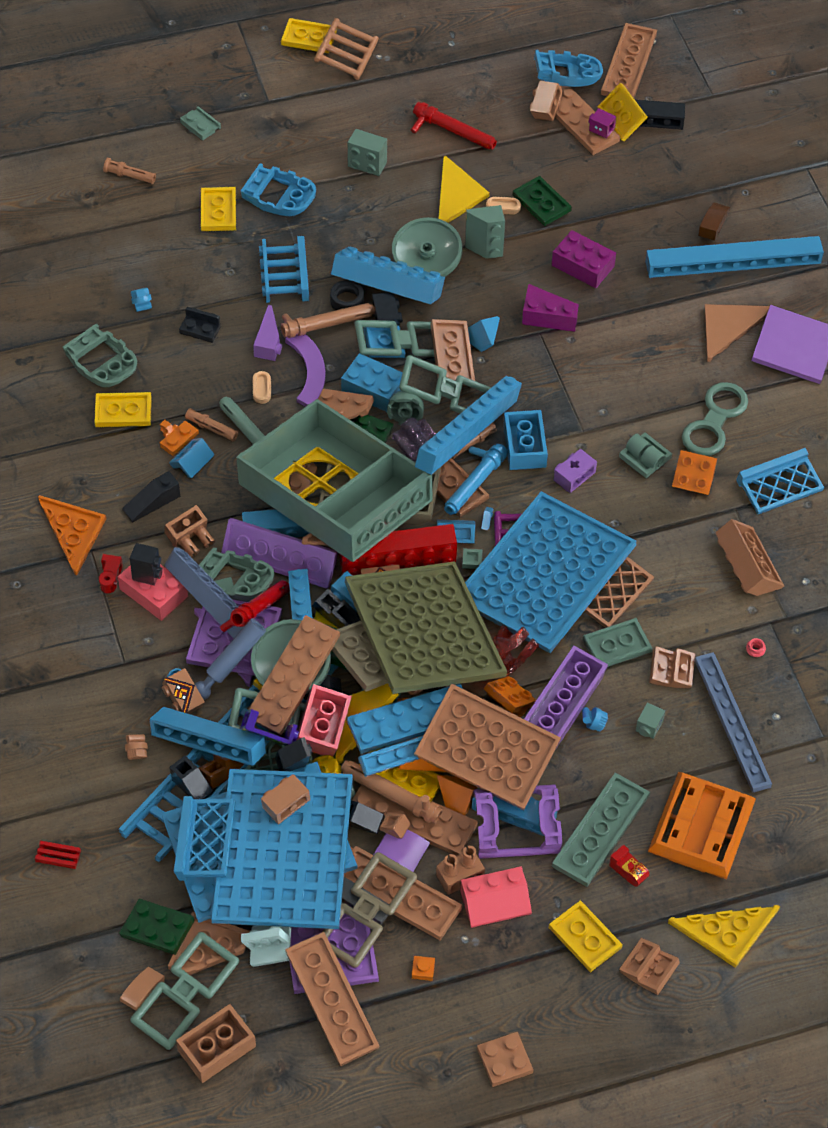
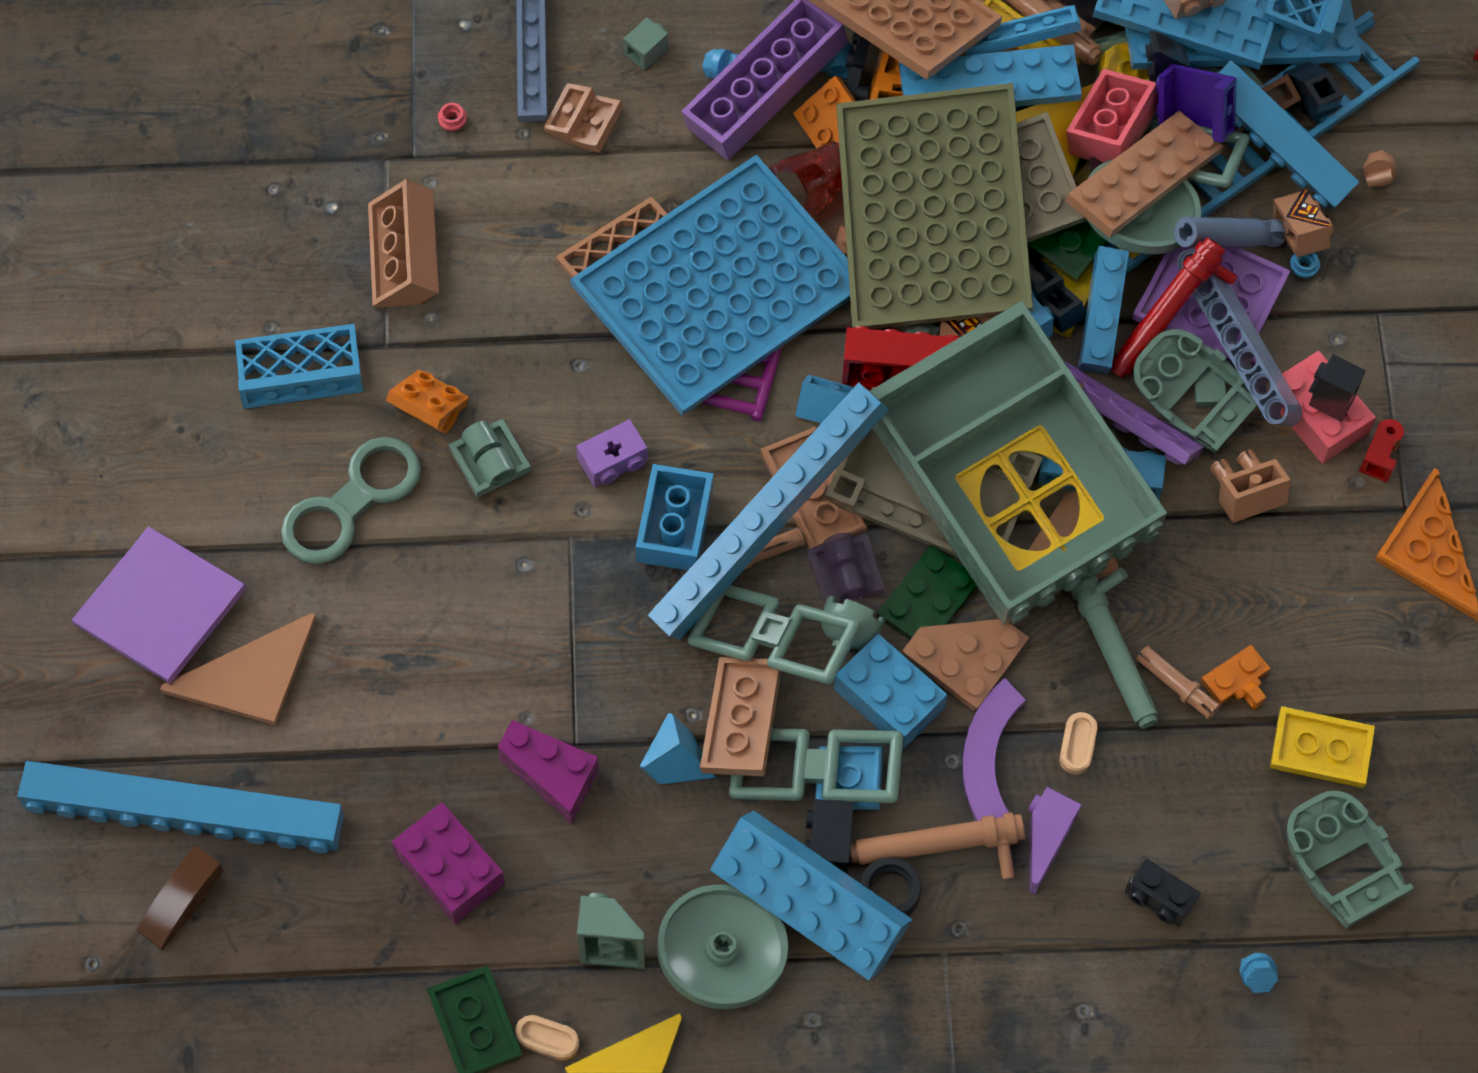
camera: 165 degrees left, 10 degrees up
black slope [122,471,181,523] -> none
dark azure panel [169,438,214,478] -> none
dark azure fence [259,236,309,303] -> none
dark azure cylinder [444,444,508,515] -> none
sand green plate [462,548,483,569] -> none
dark azure tile [481,507,494,530] -> none
sand green tile [583,618,652,667] -> none

